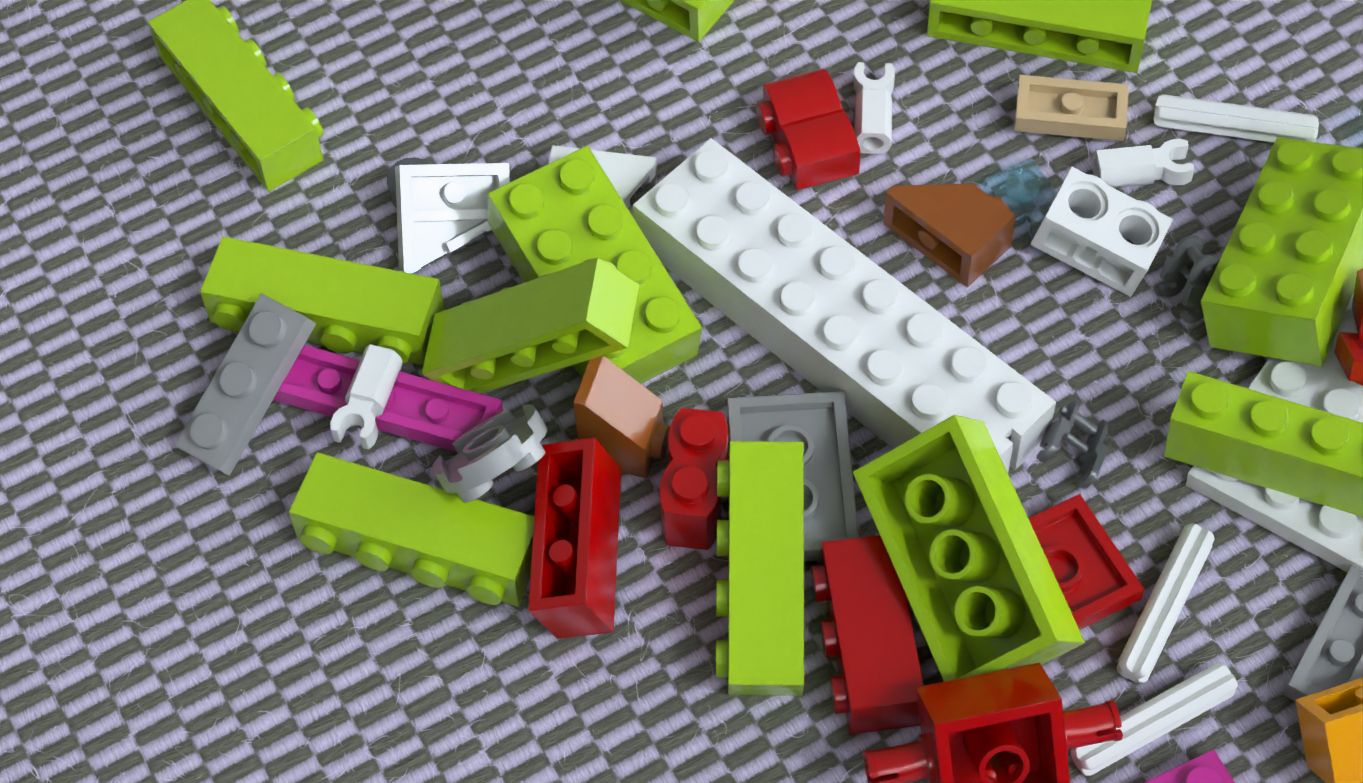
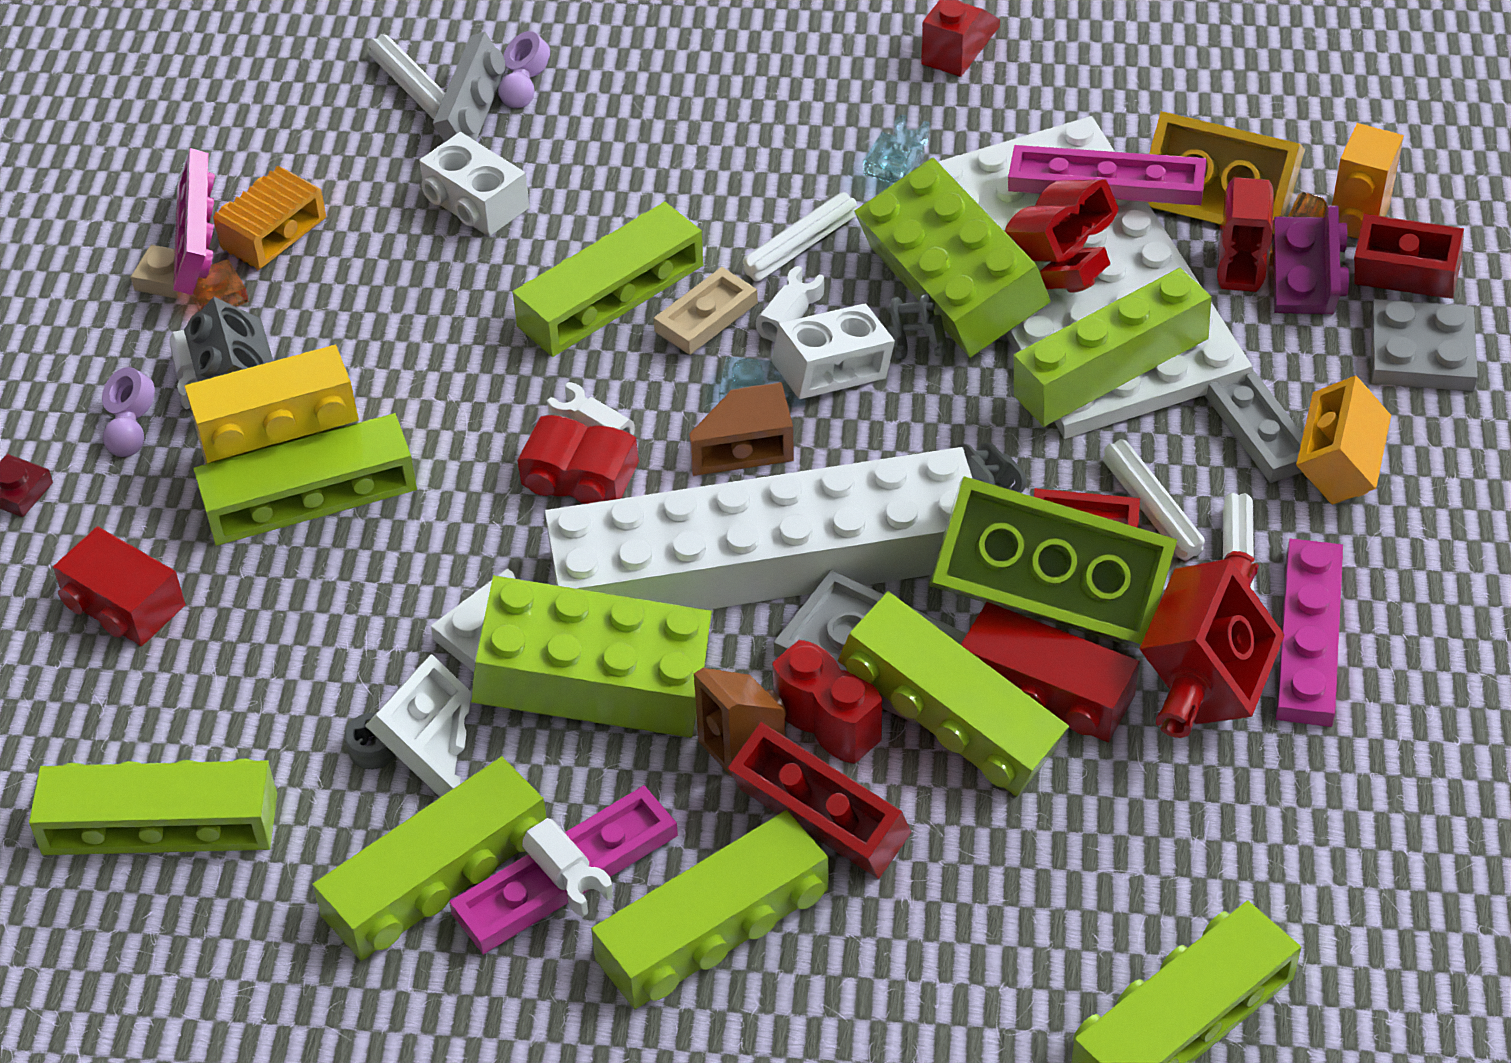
camera: 55 degrees left, 10 degrees down
light grey plate [174,293,316,476] -> none
lime brick [422,257,639,394] -> none
light grey plate [432,404,548,503] -> none

